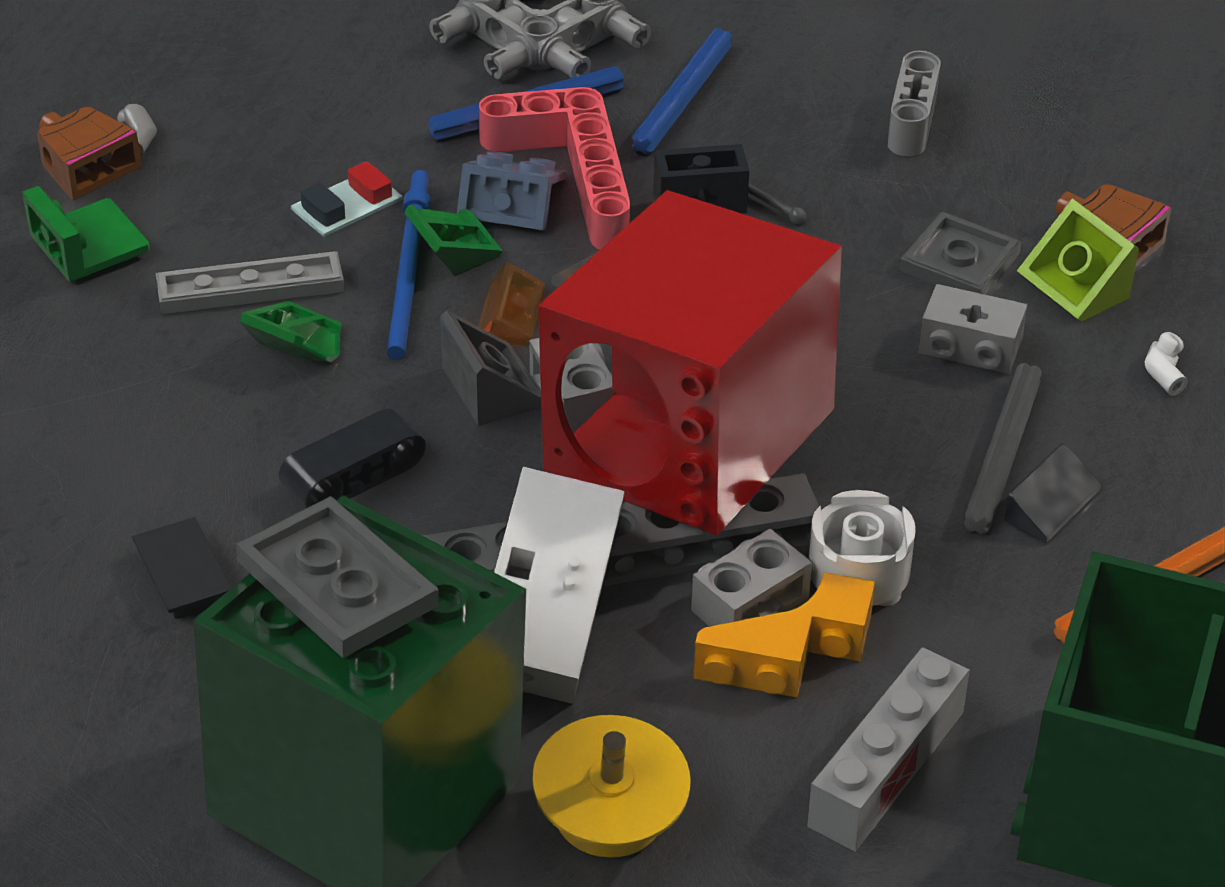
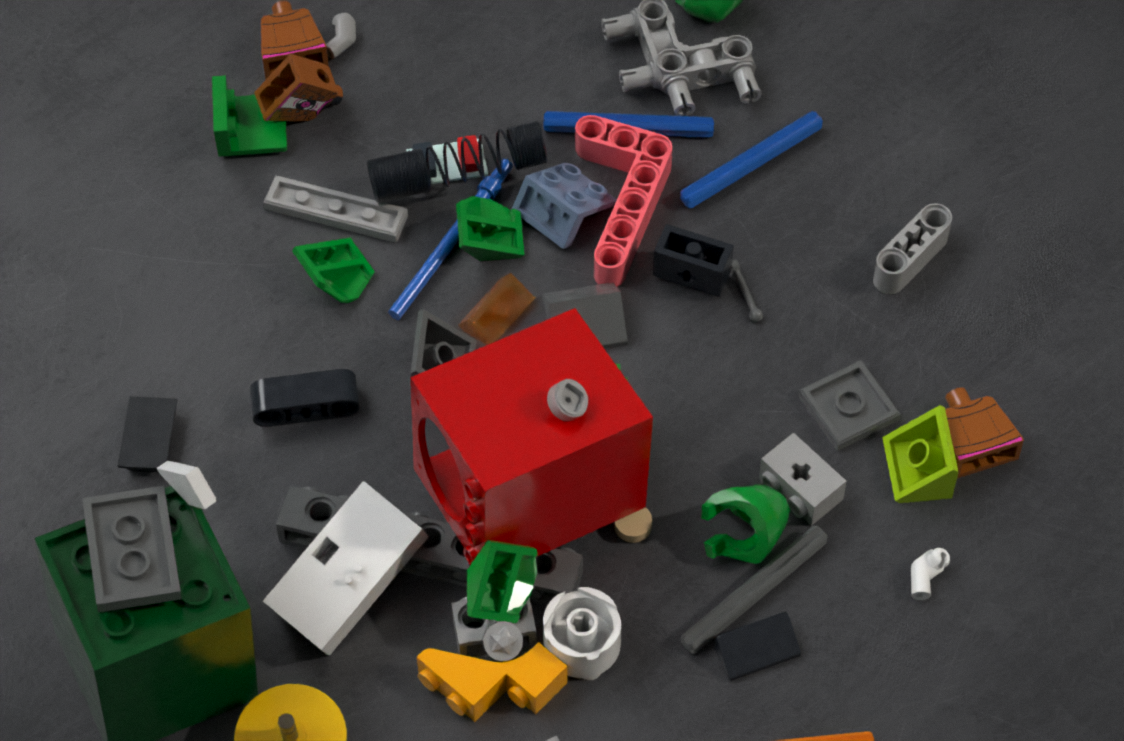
camera: 30 degrees right, 15 degrees up
none -> white tile [157,461,216,509]
none -> dark orange torso [254,54,343,121]
none -> black piece [367,120,548,204]
none -> green slope [467,540,538,623]
none -> light grey tile [483,621,523,661]
none -> light grey tile [547,379,588,421]
none -> tan tile [614,508,652,543]
none -> green piece [701,484,790,564]

